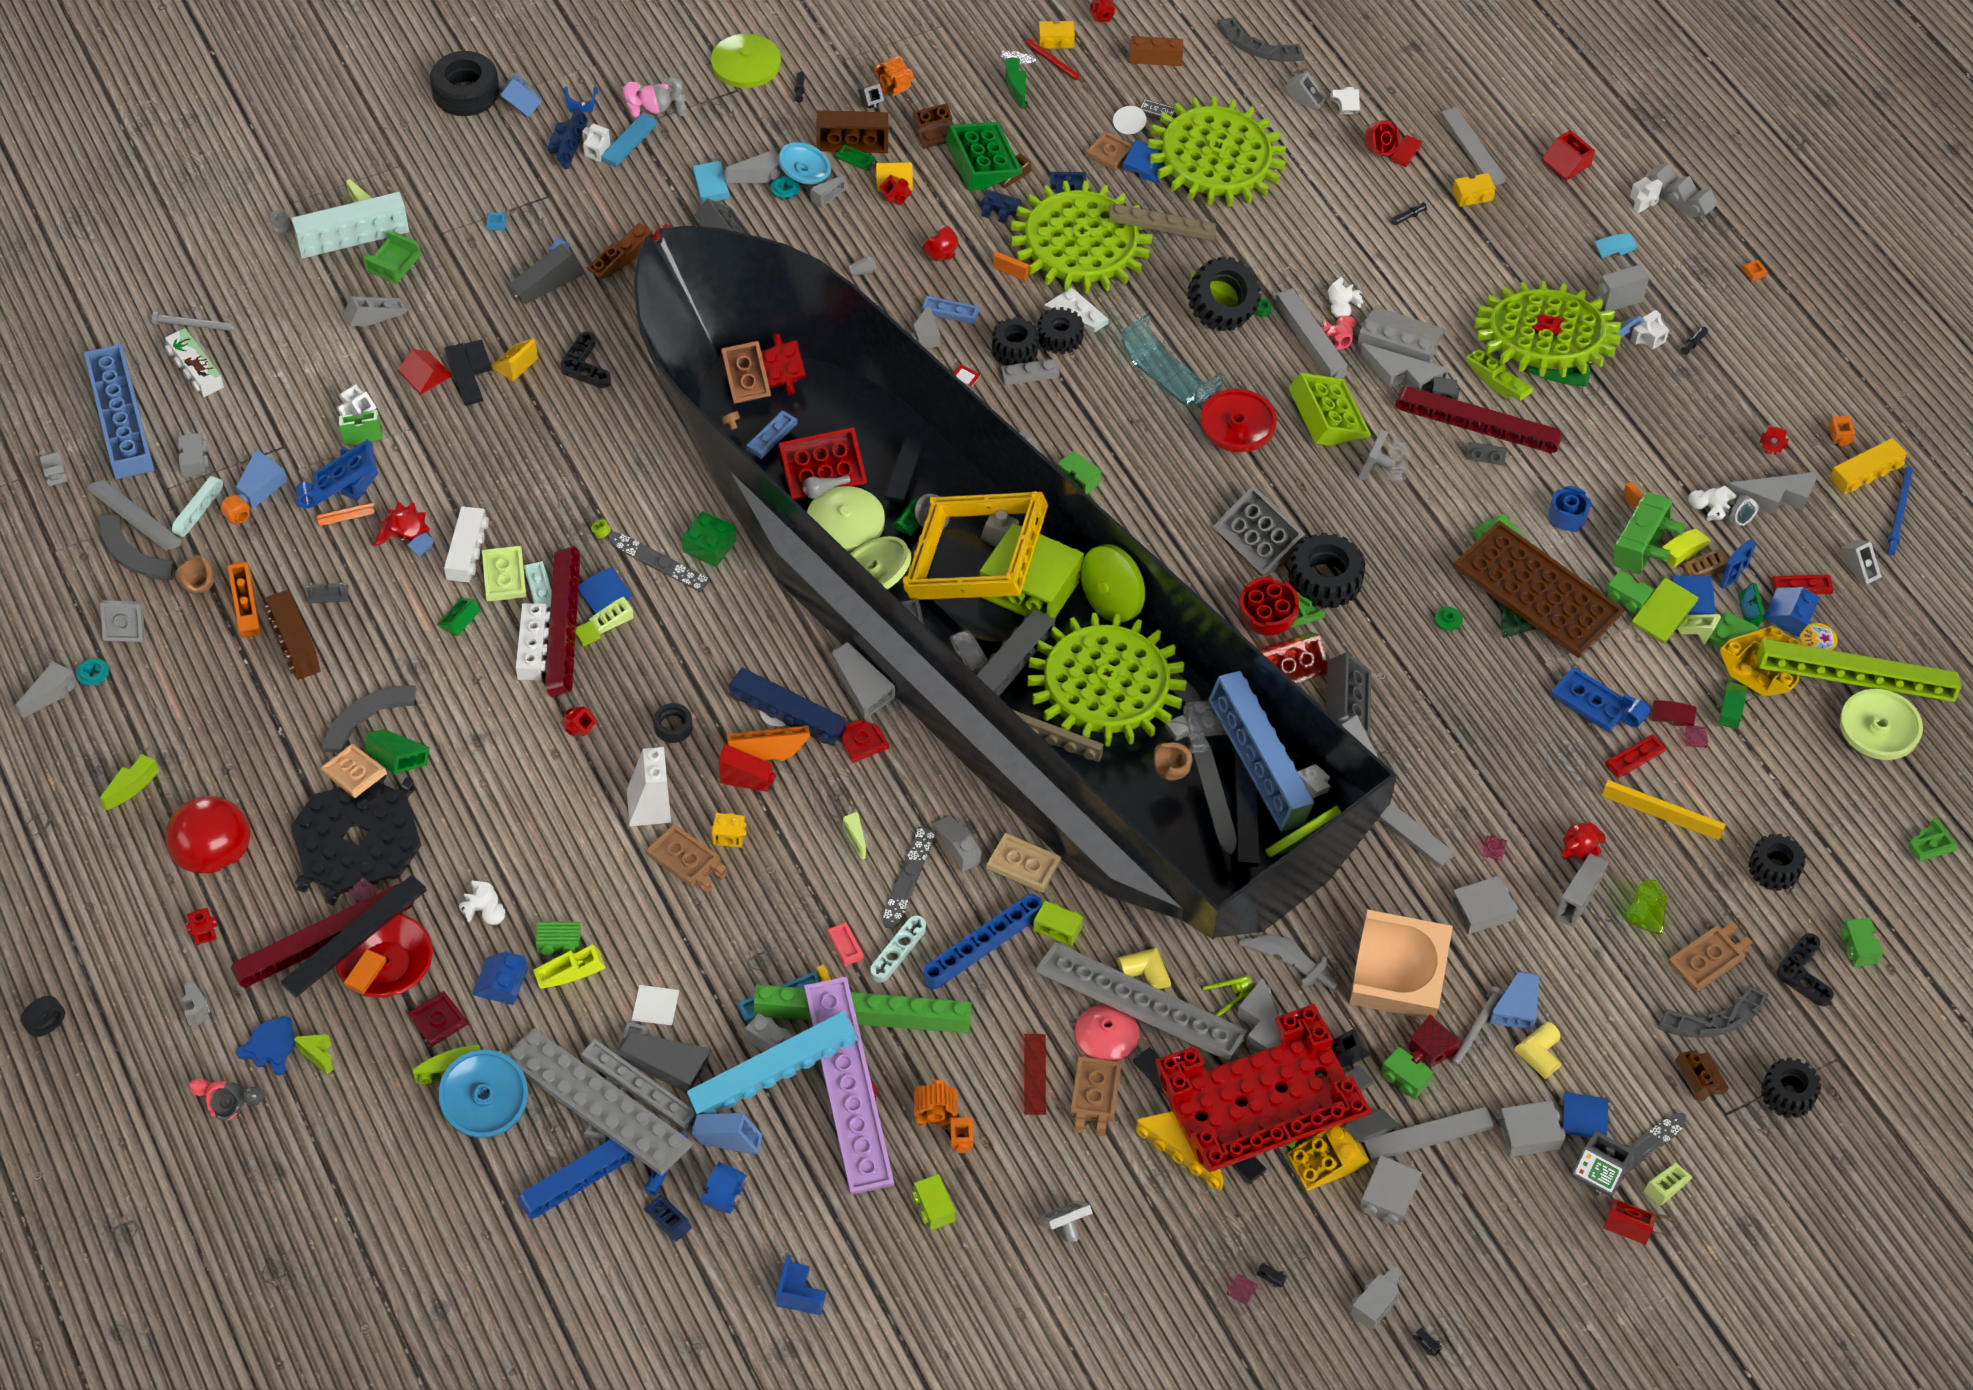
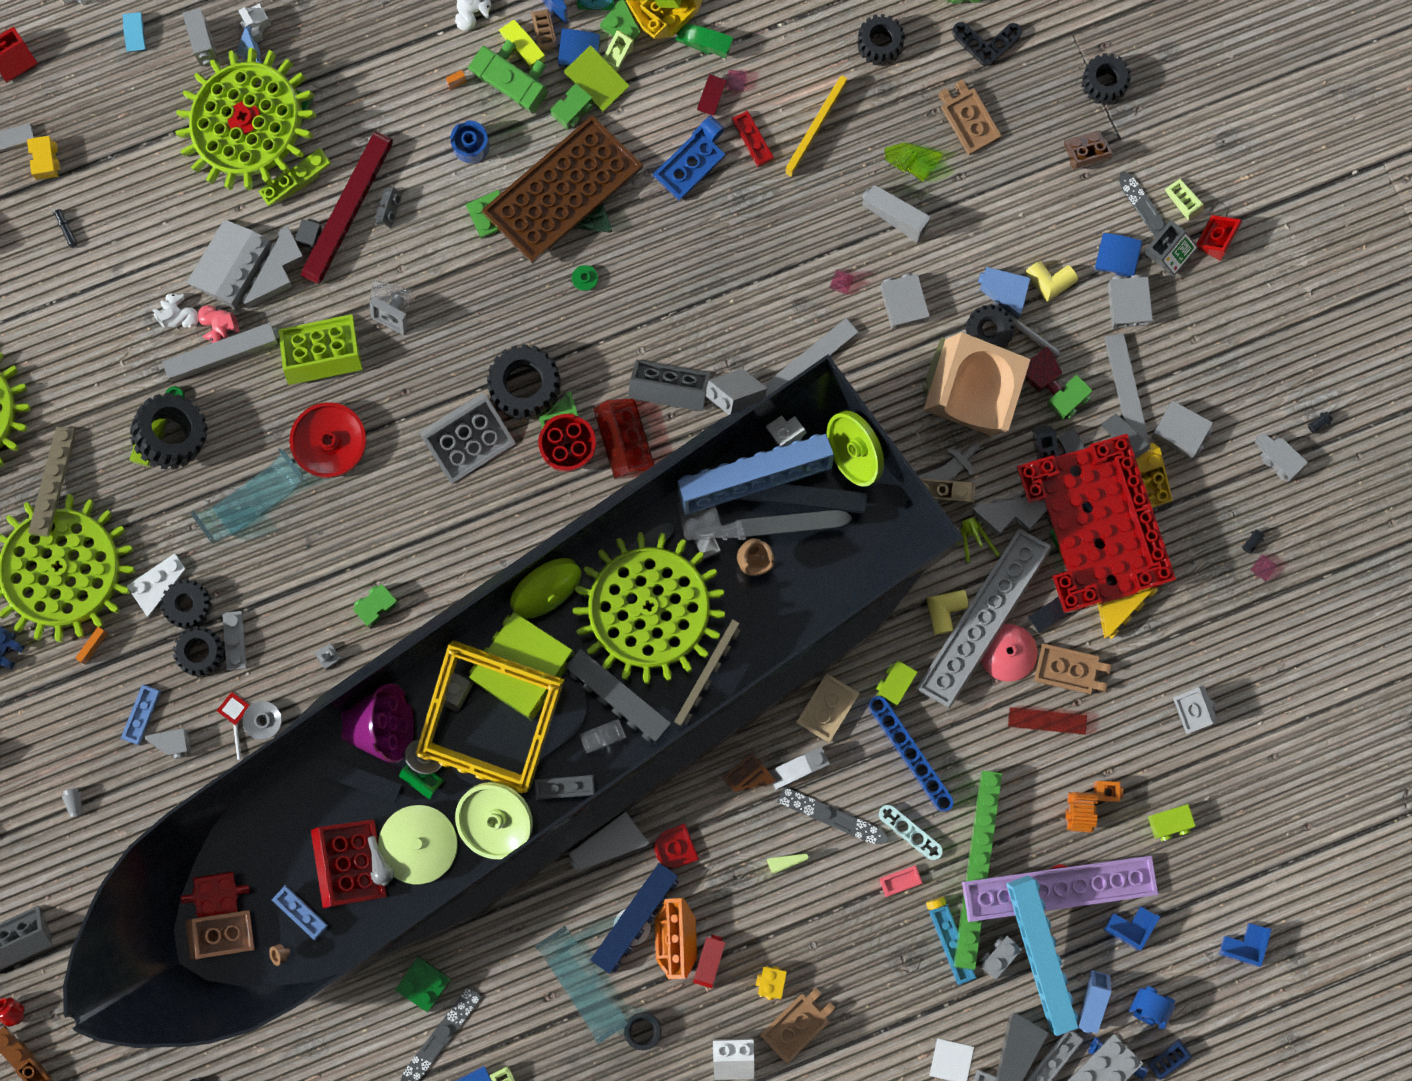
camera: 80 degrees left, 25 degrees up
red cylinder [922,226,958,261] -> none
red head [1561,822,1606,861] -> none
dark grey tile [1658,986,1769,1038] -> none
none -> magenta cone [341,684,414,763]
none -> clear light blue windscreen [535,926,629,1044]
none -> reddish brown wing [722,753,776,793]
none -> tan slope [920,478,976,503]
none -> black tyre [966,305,1014,348]
none -> blue panel [1104,906,1161,951]

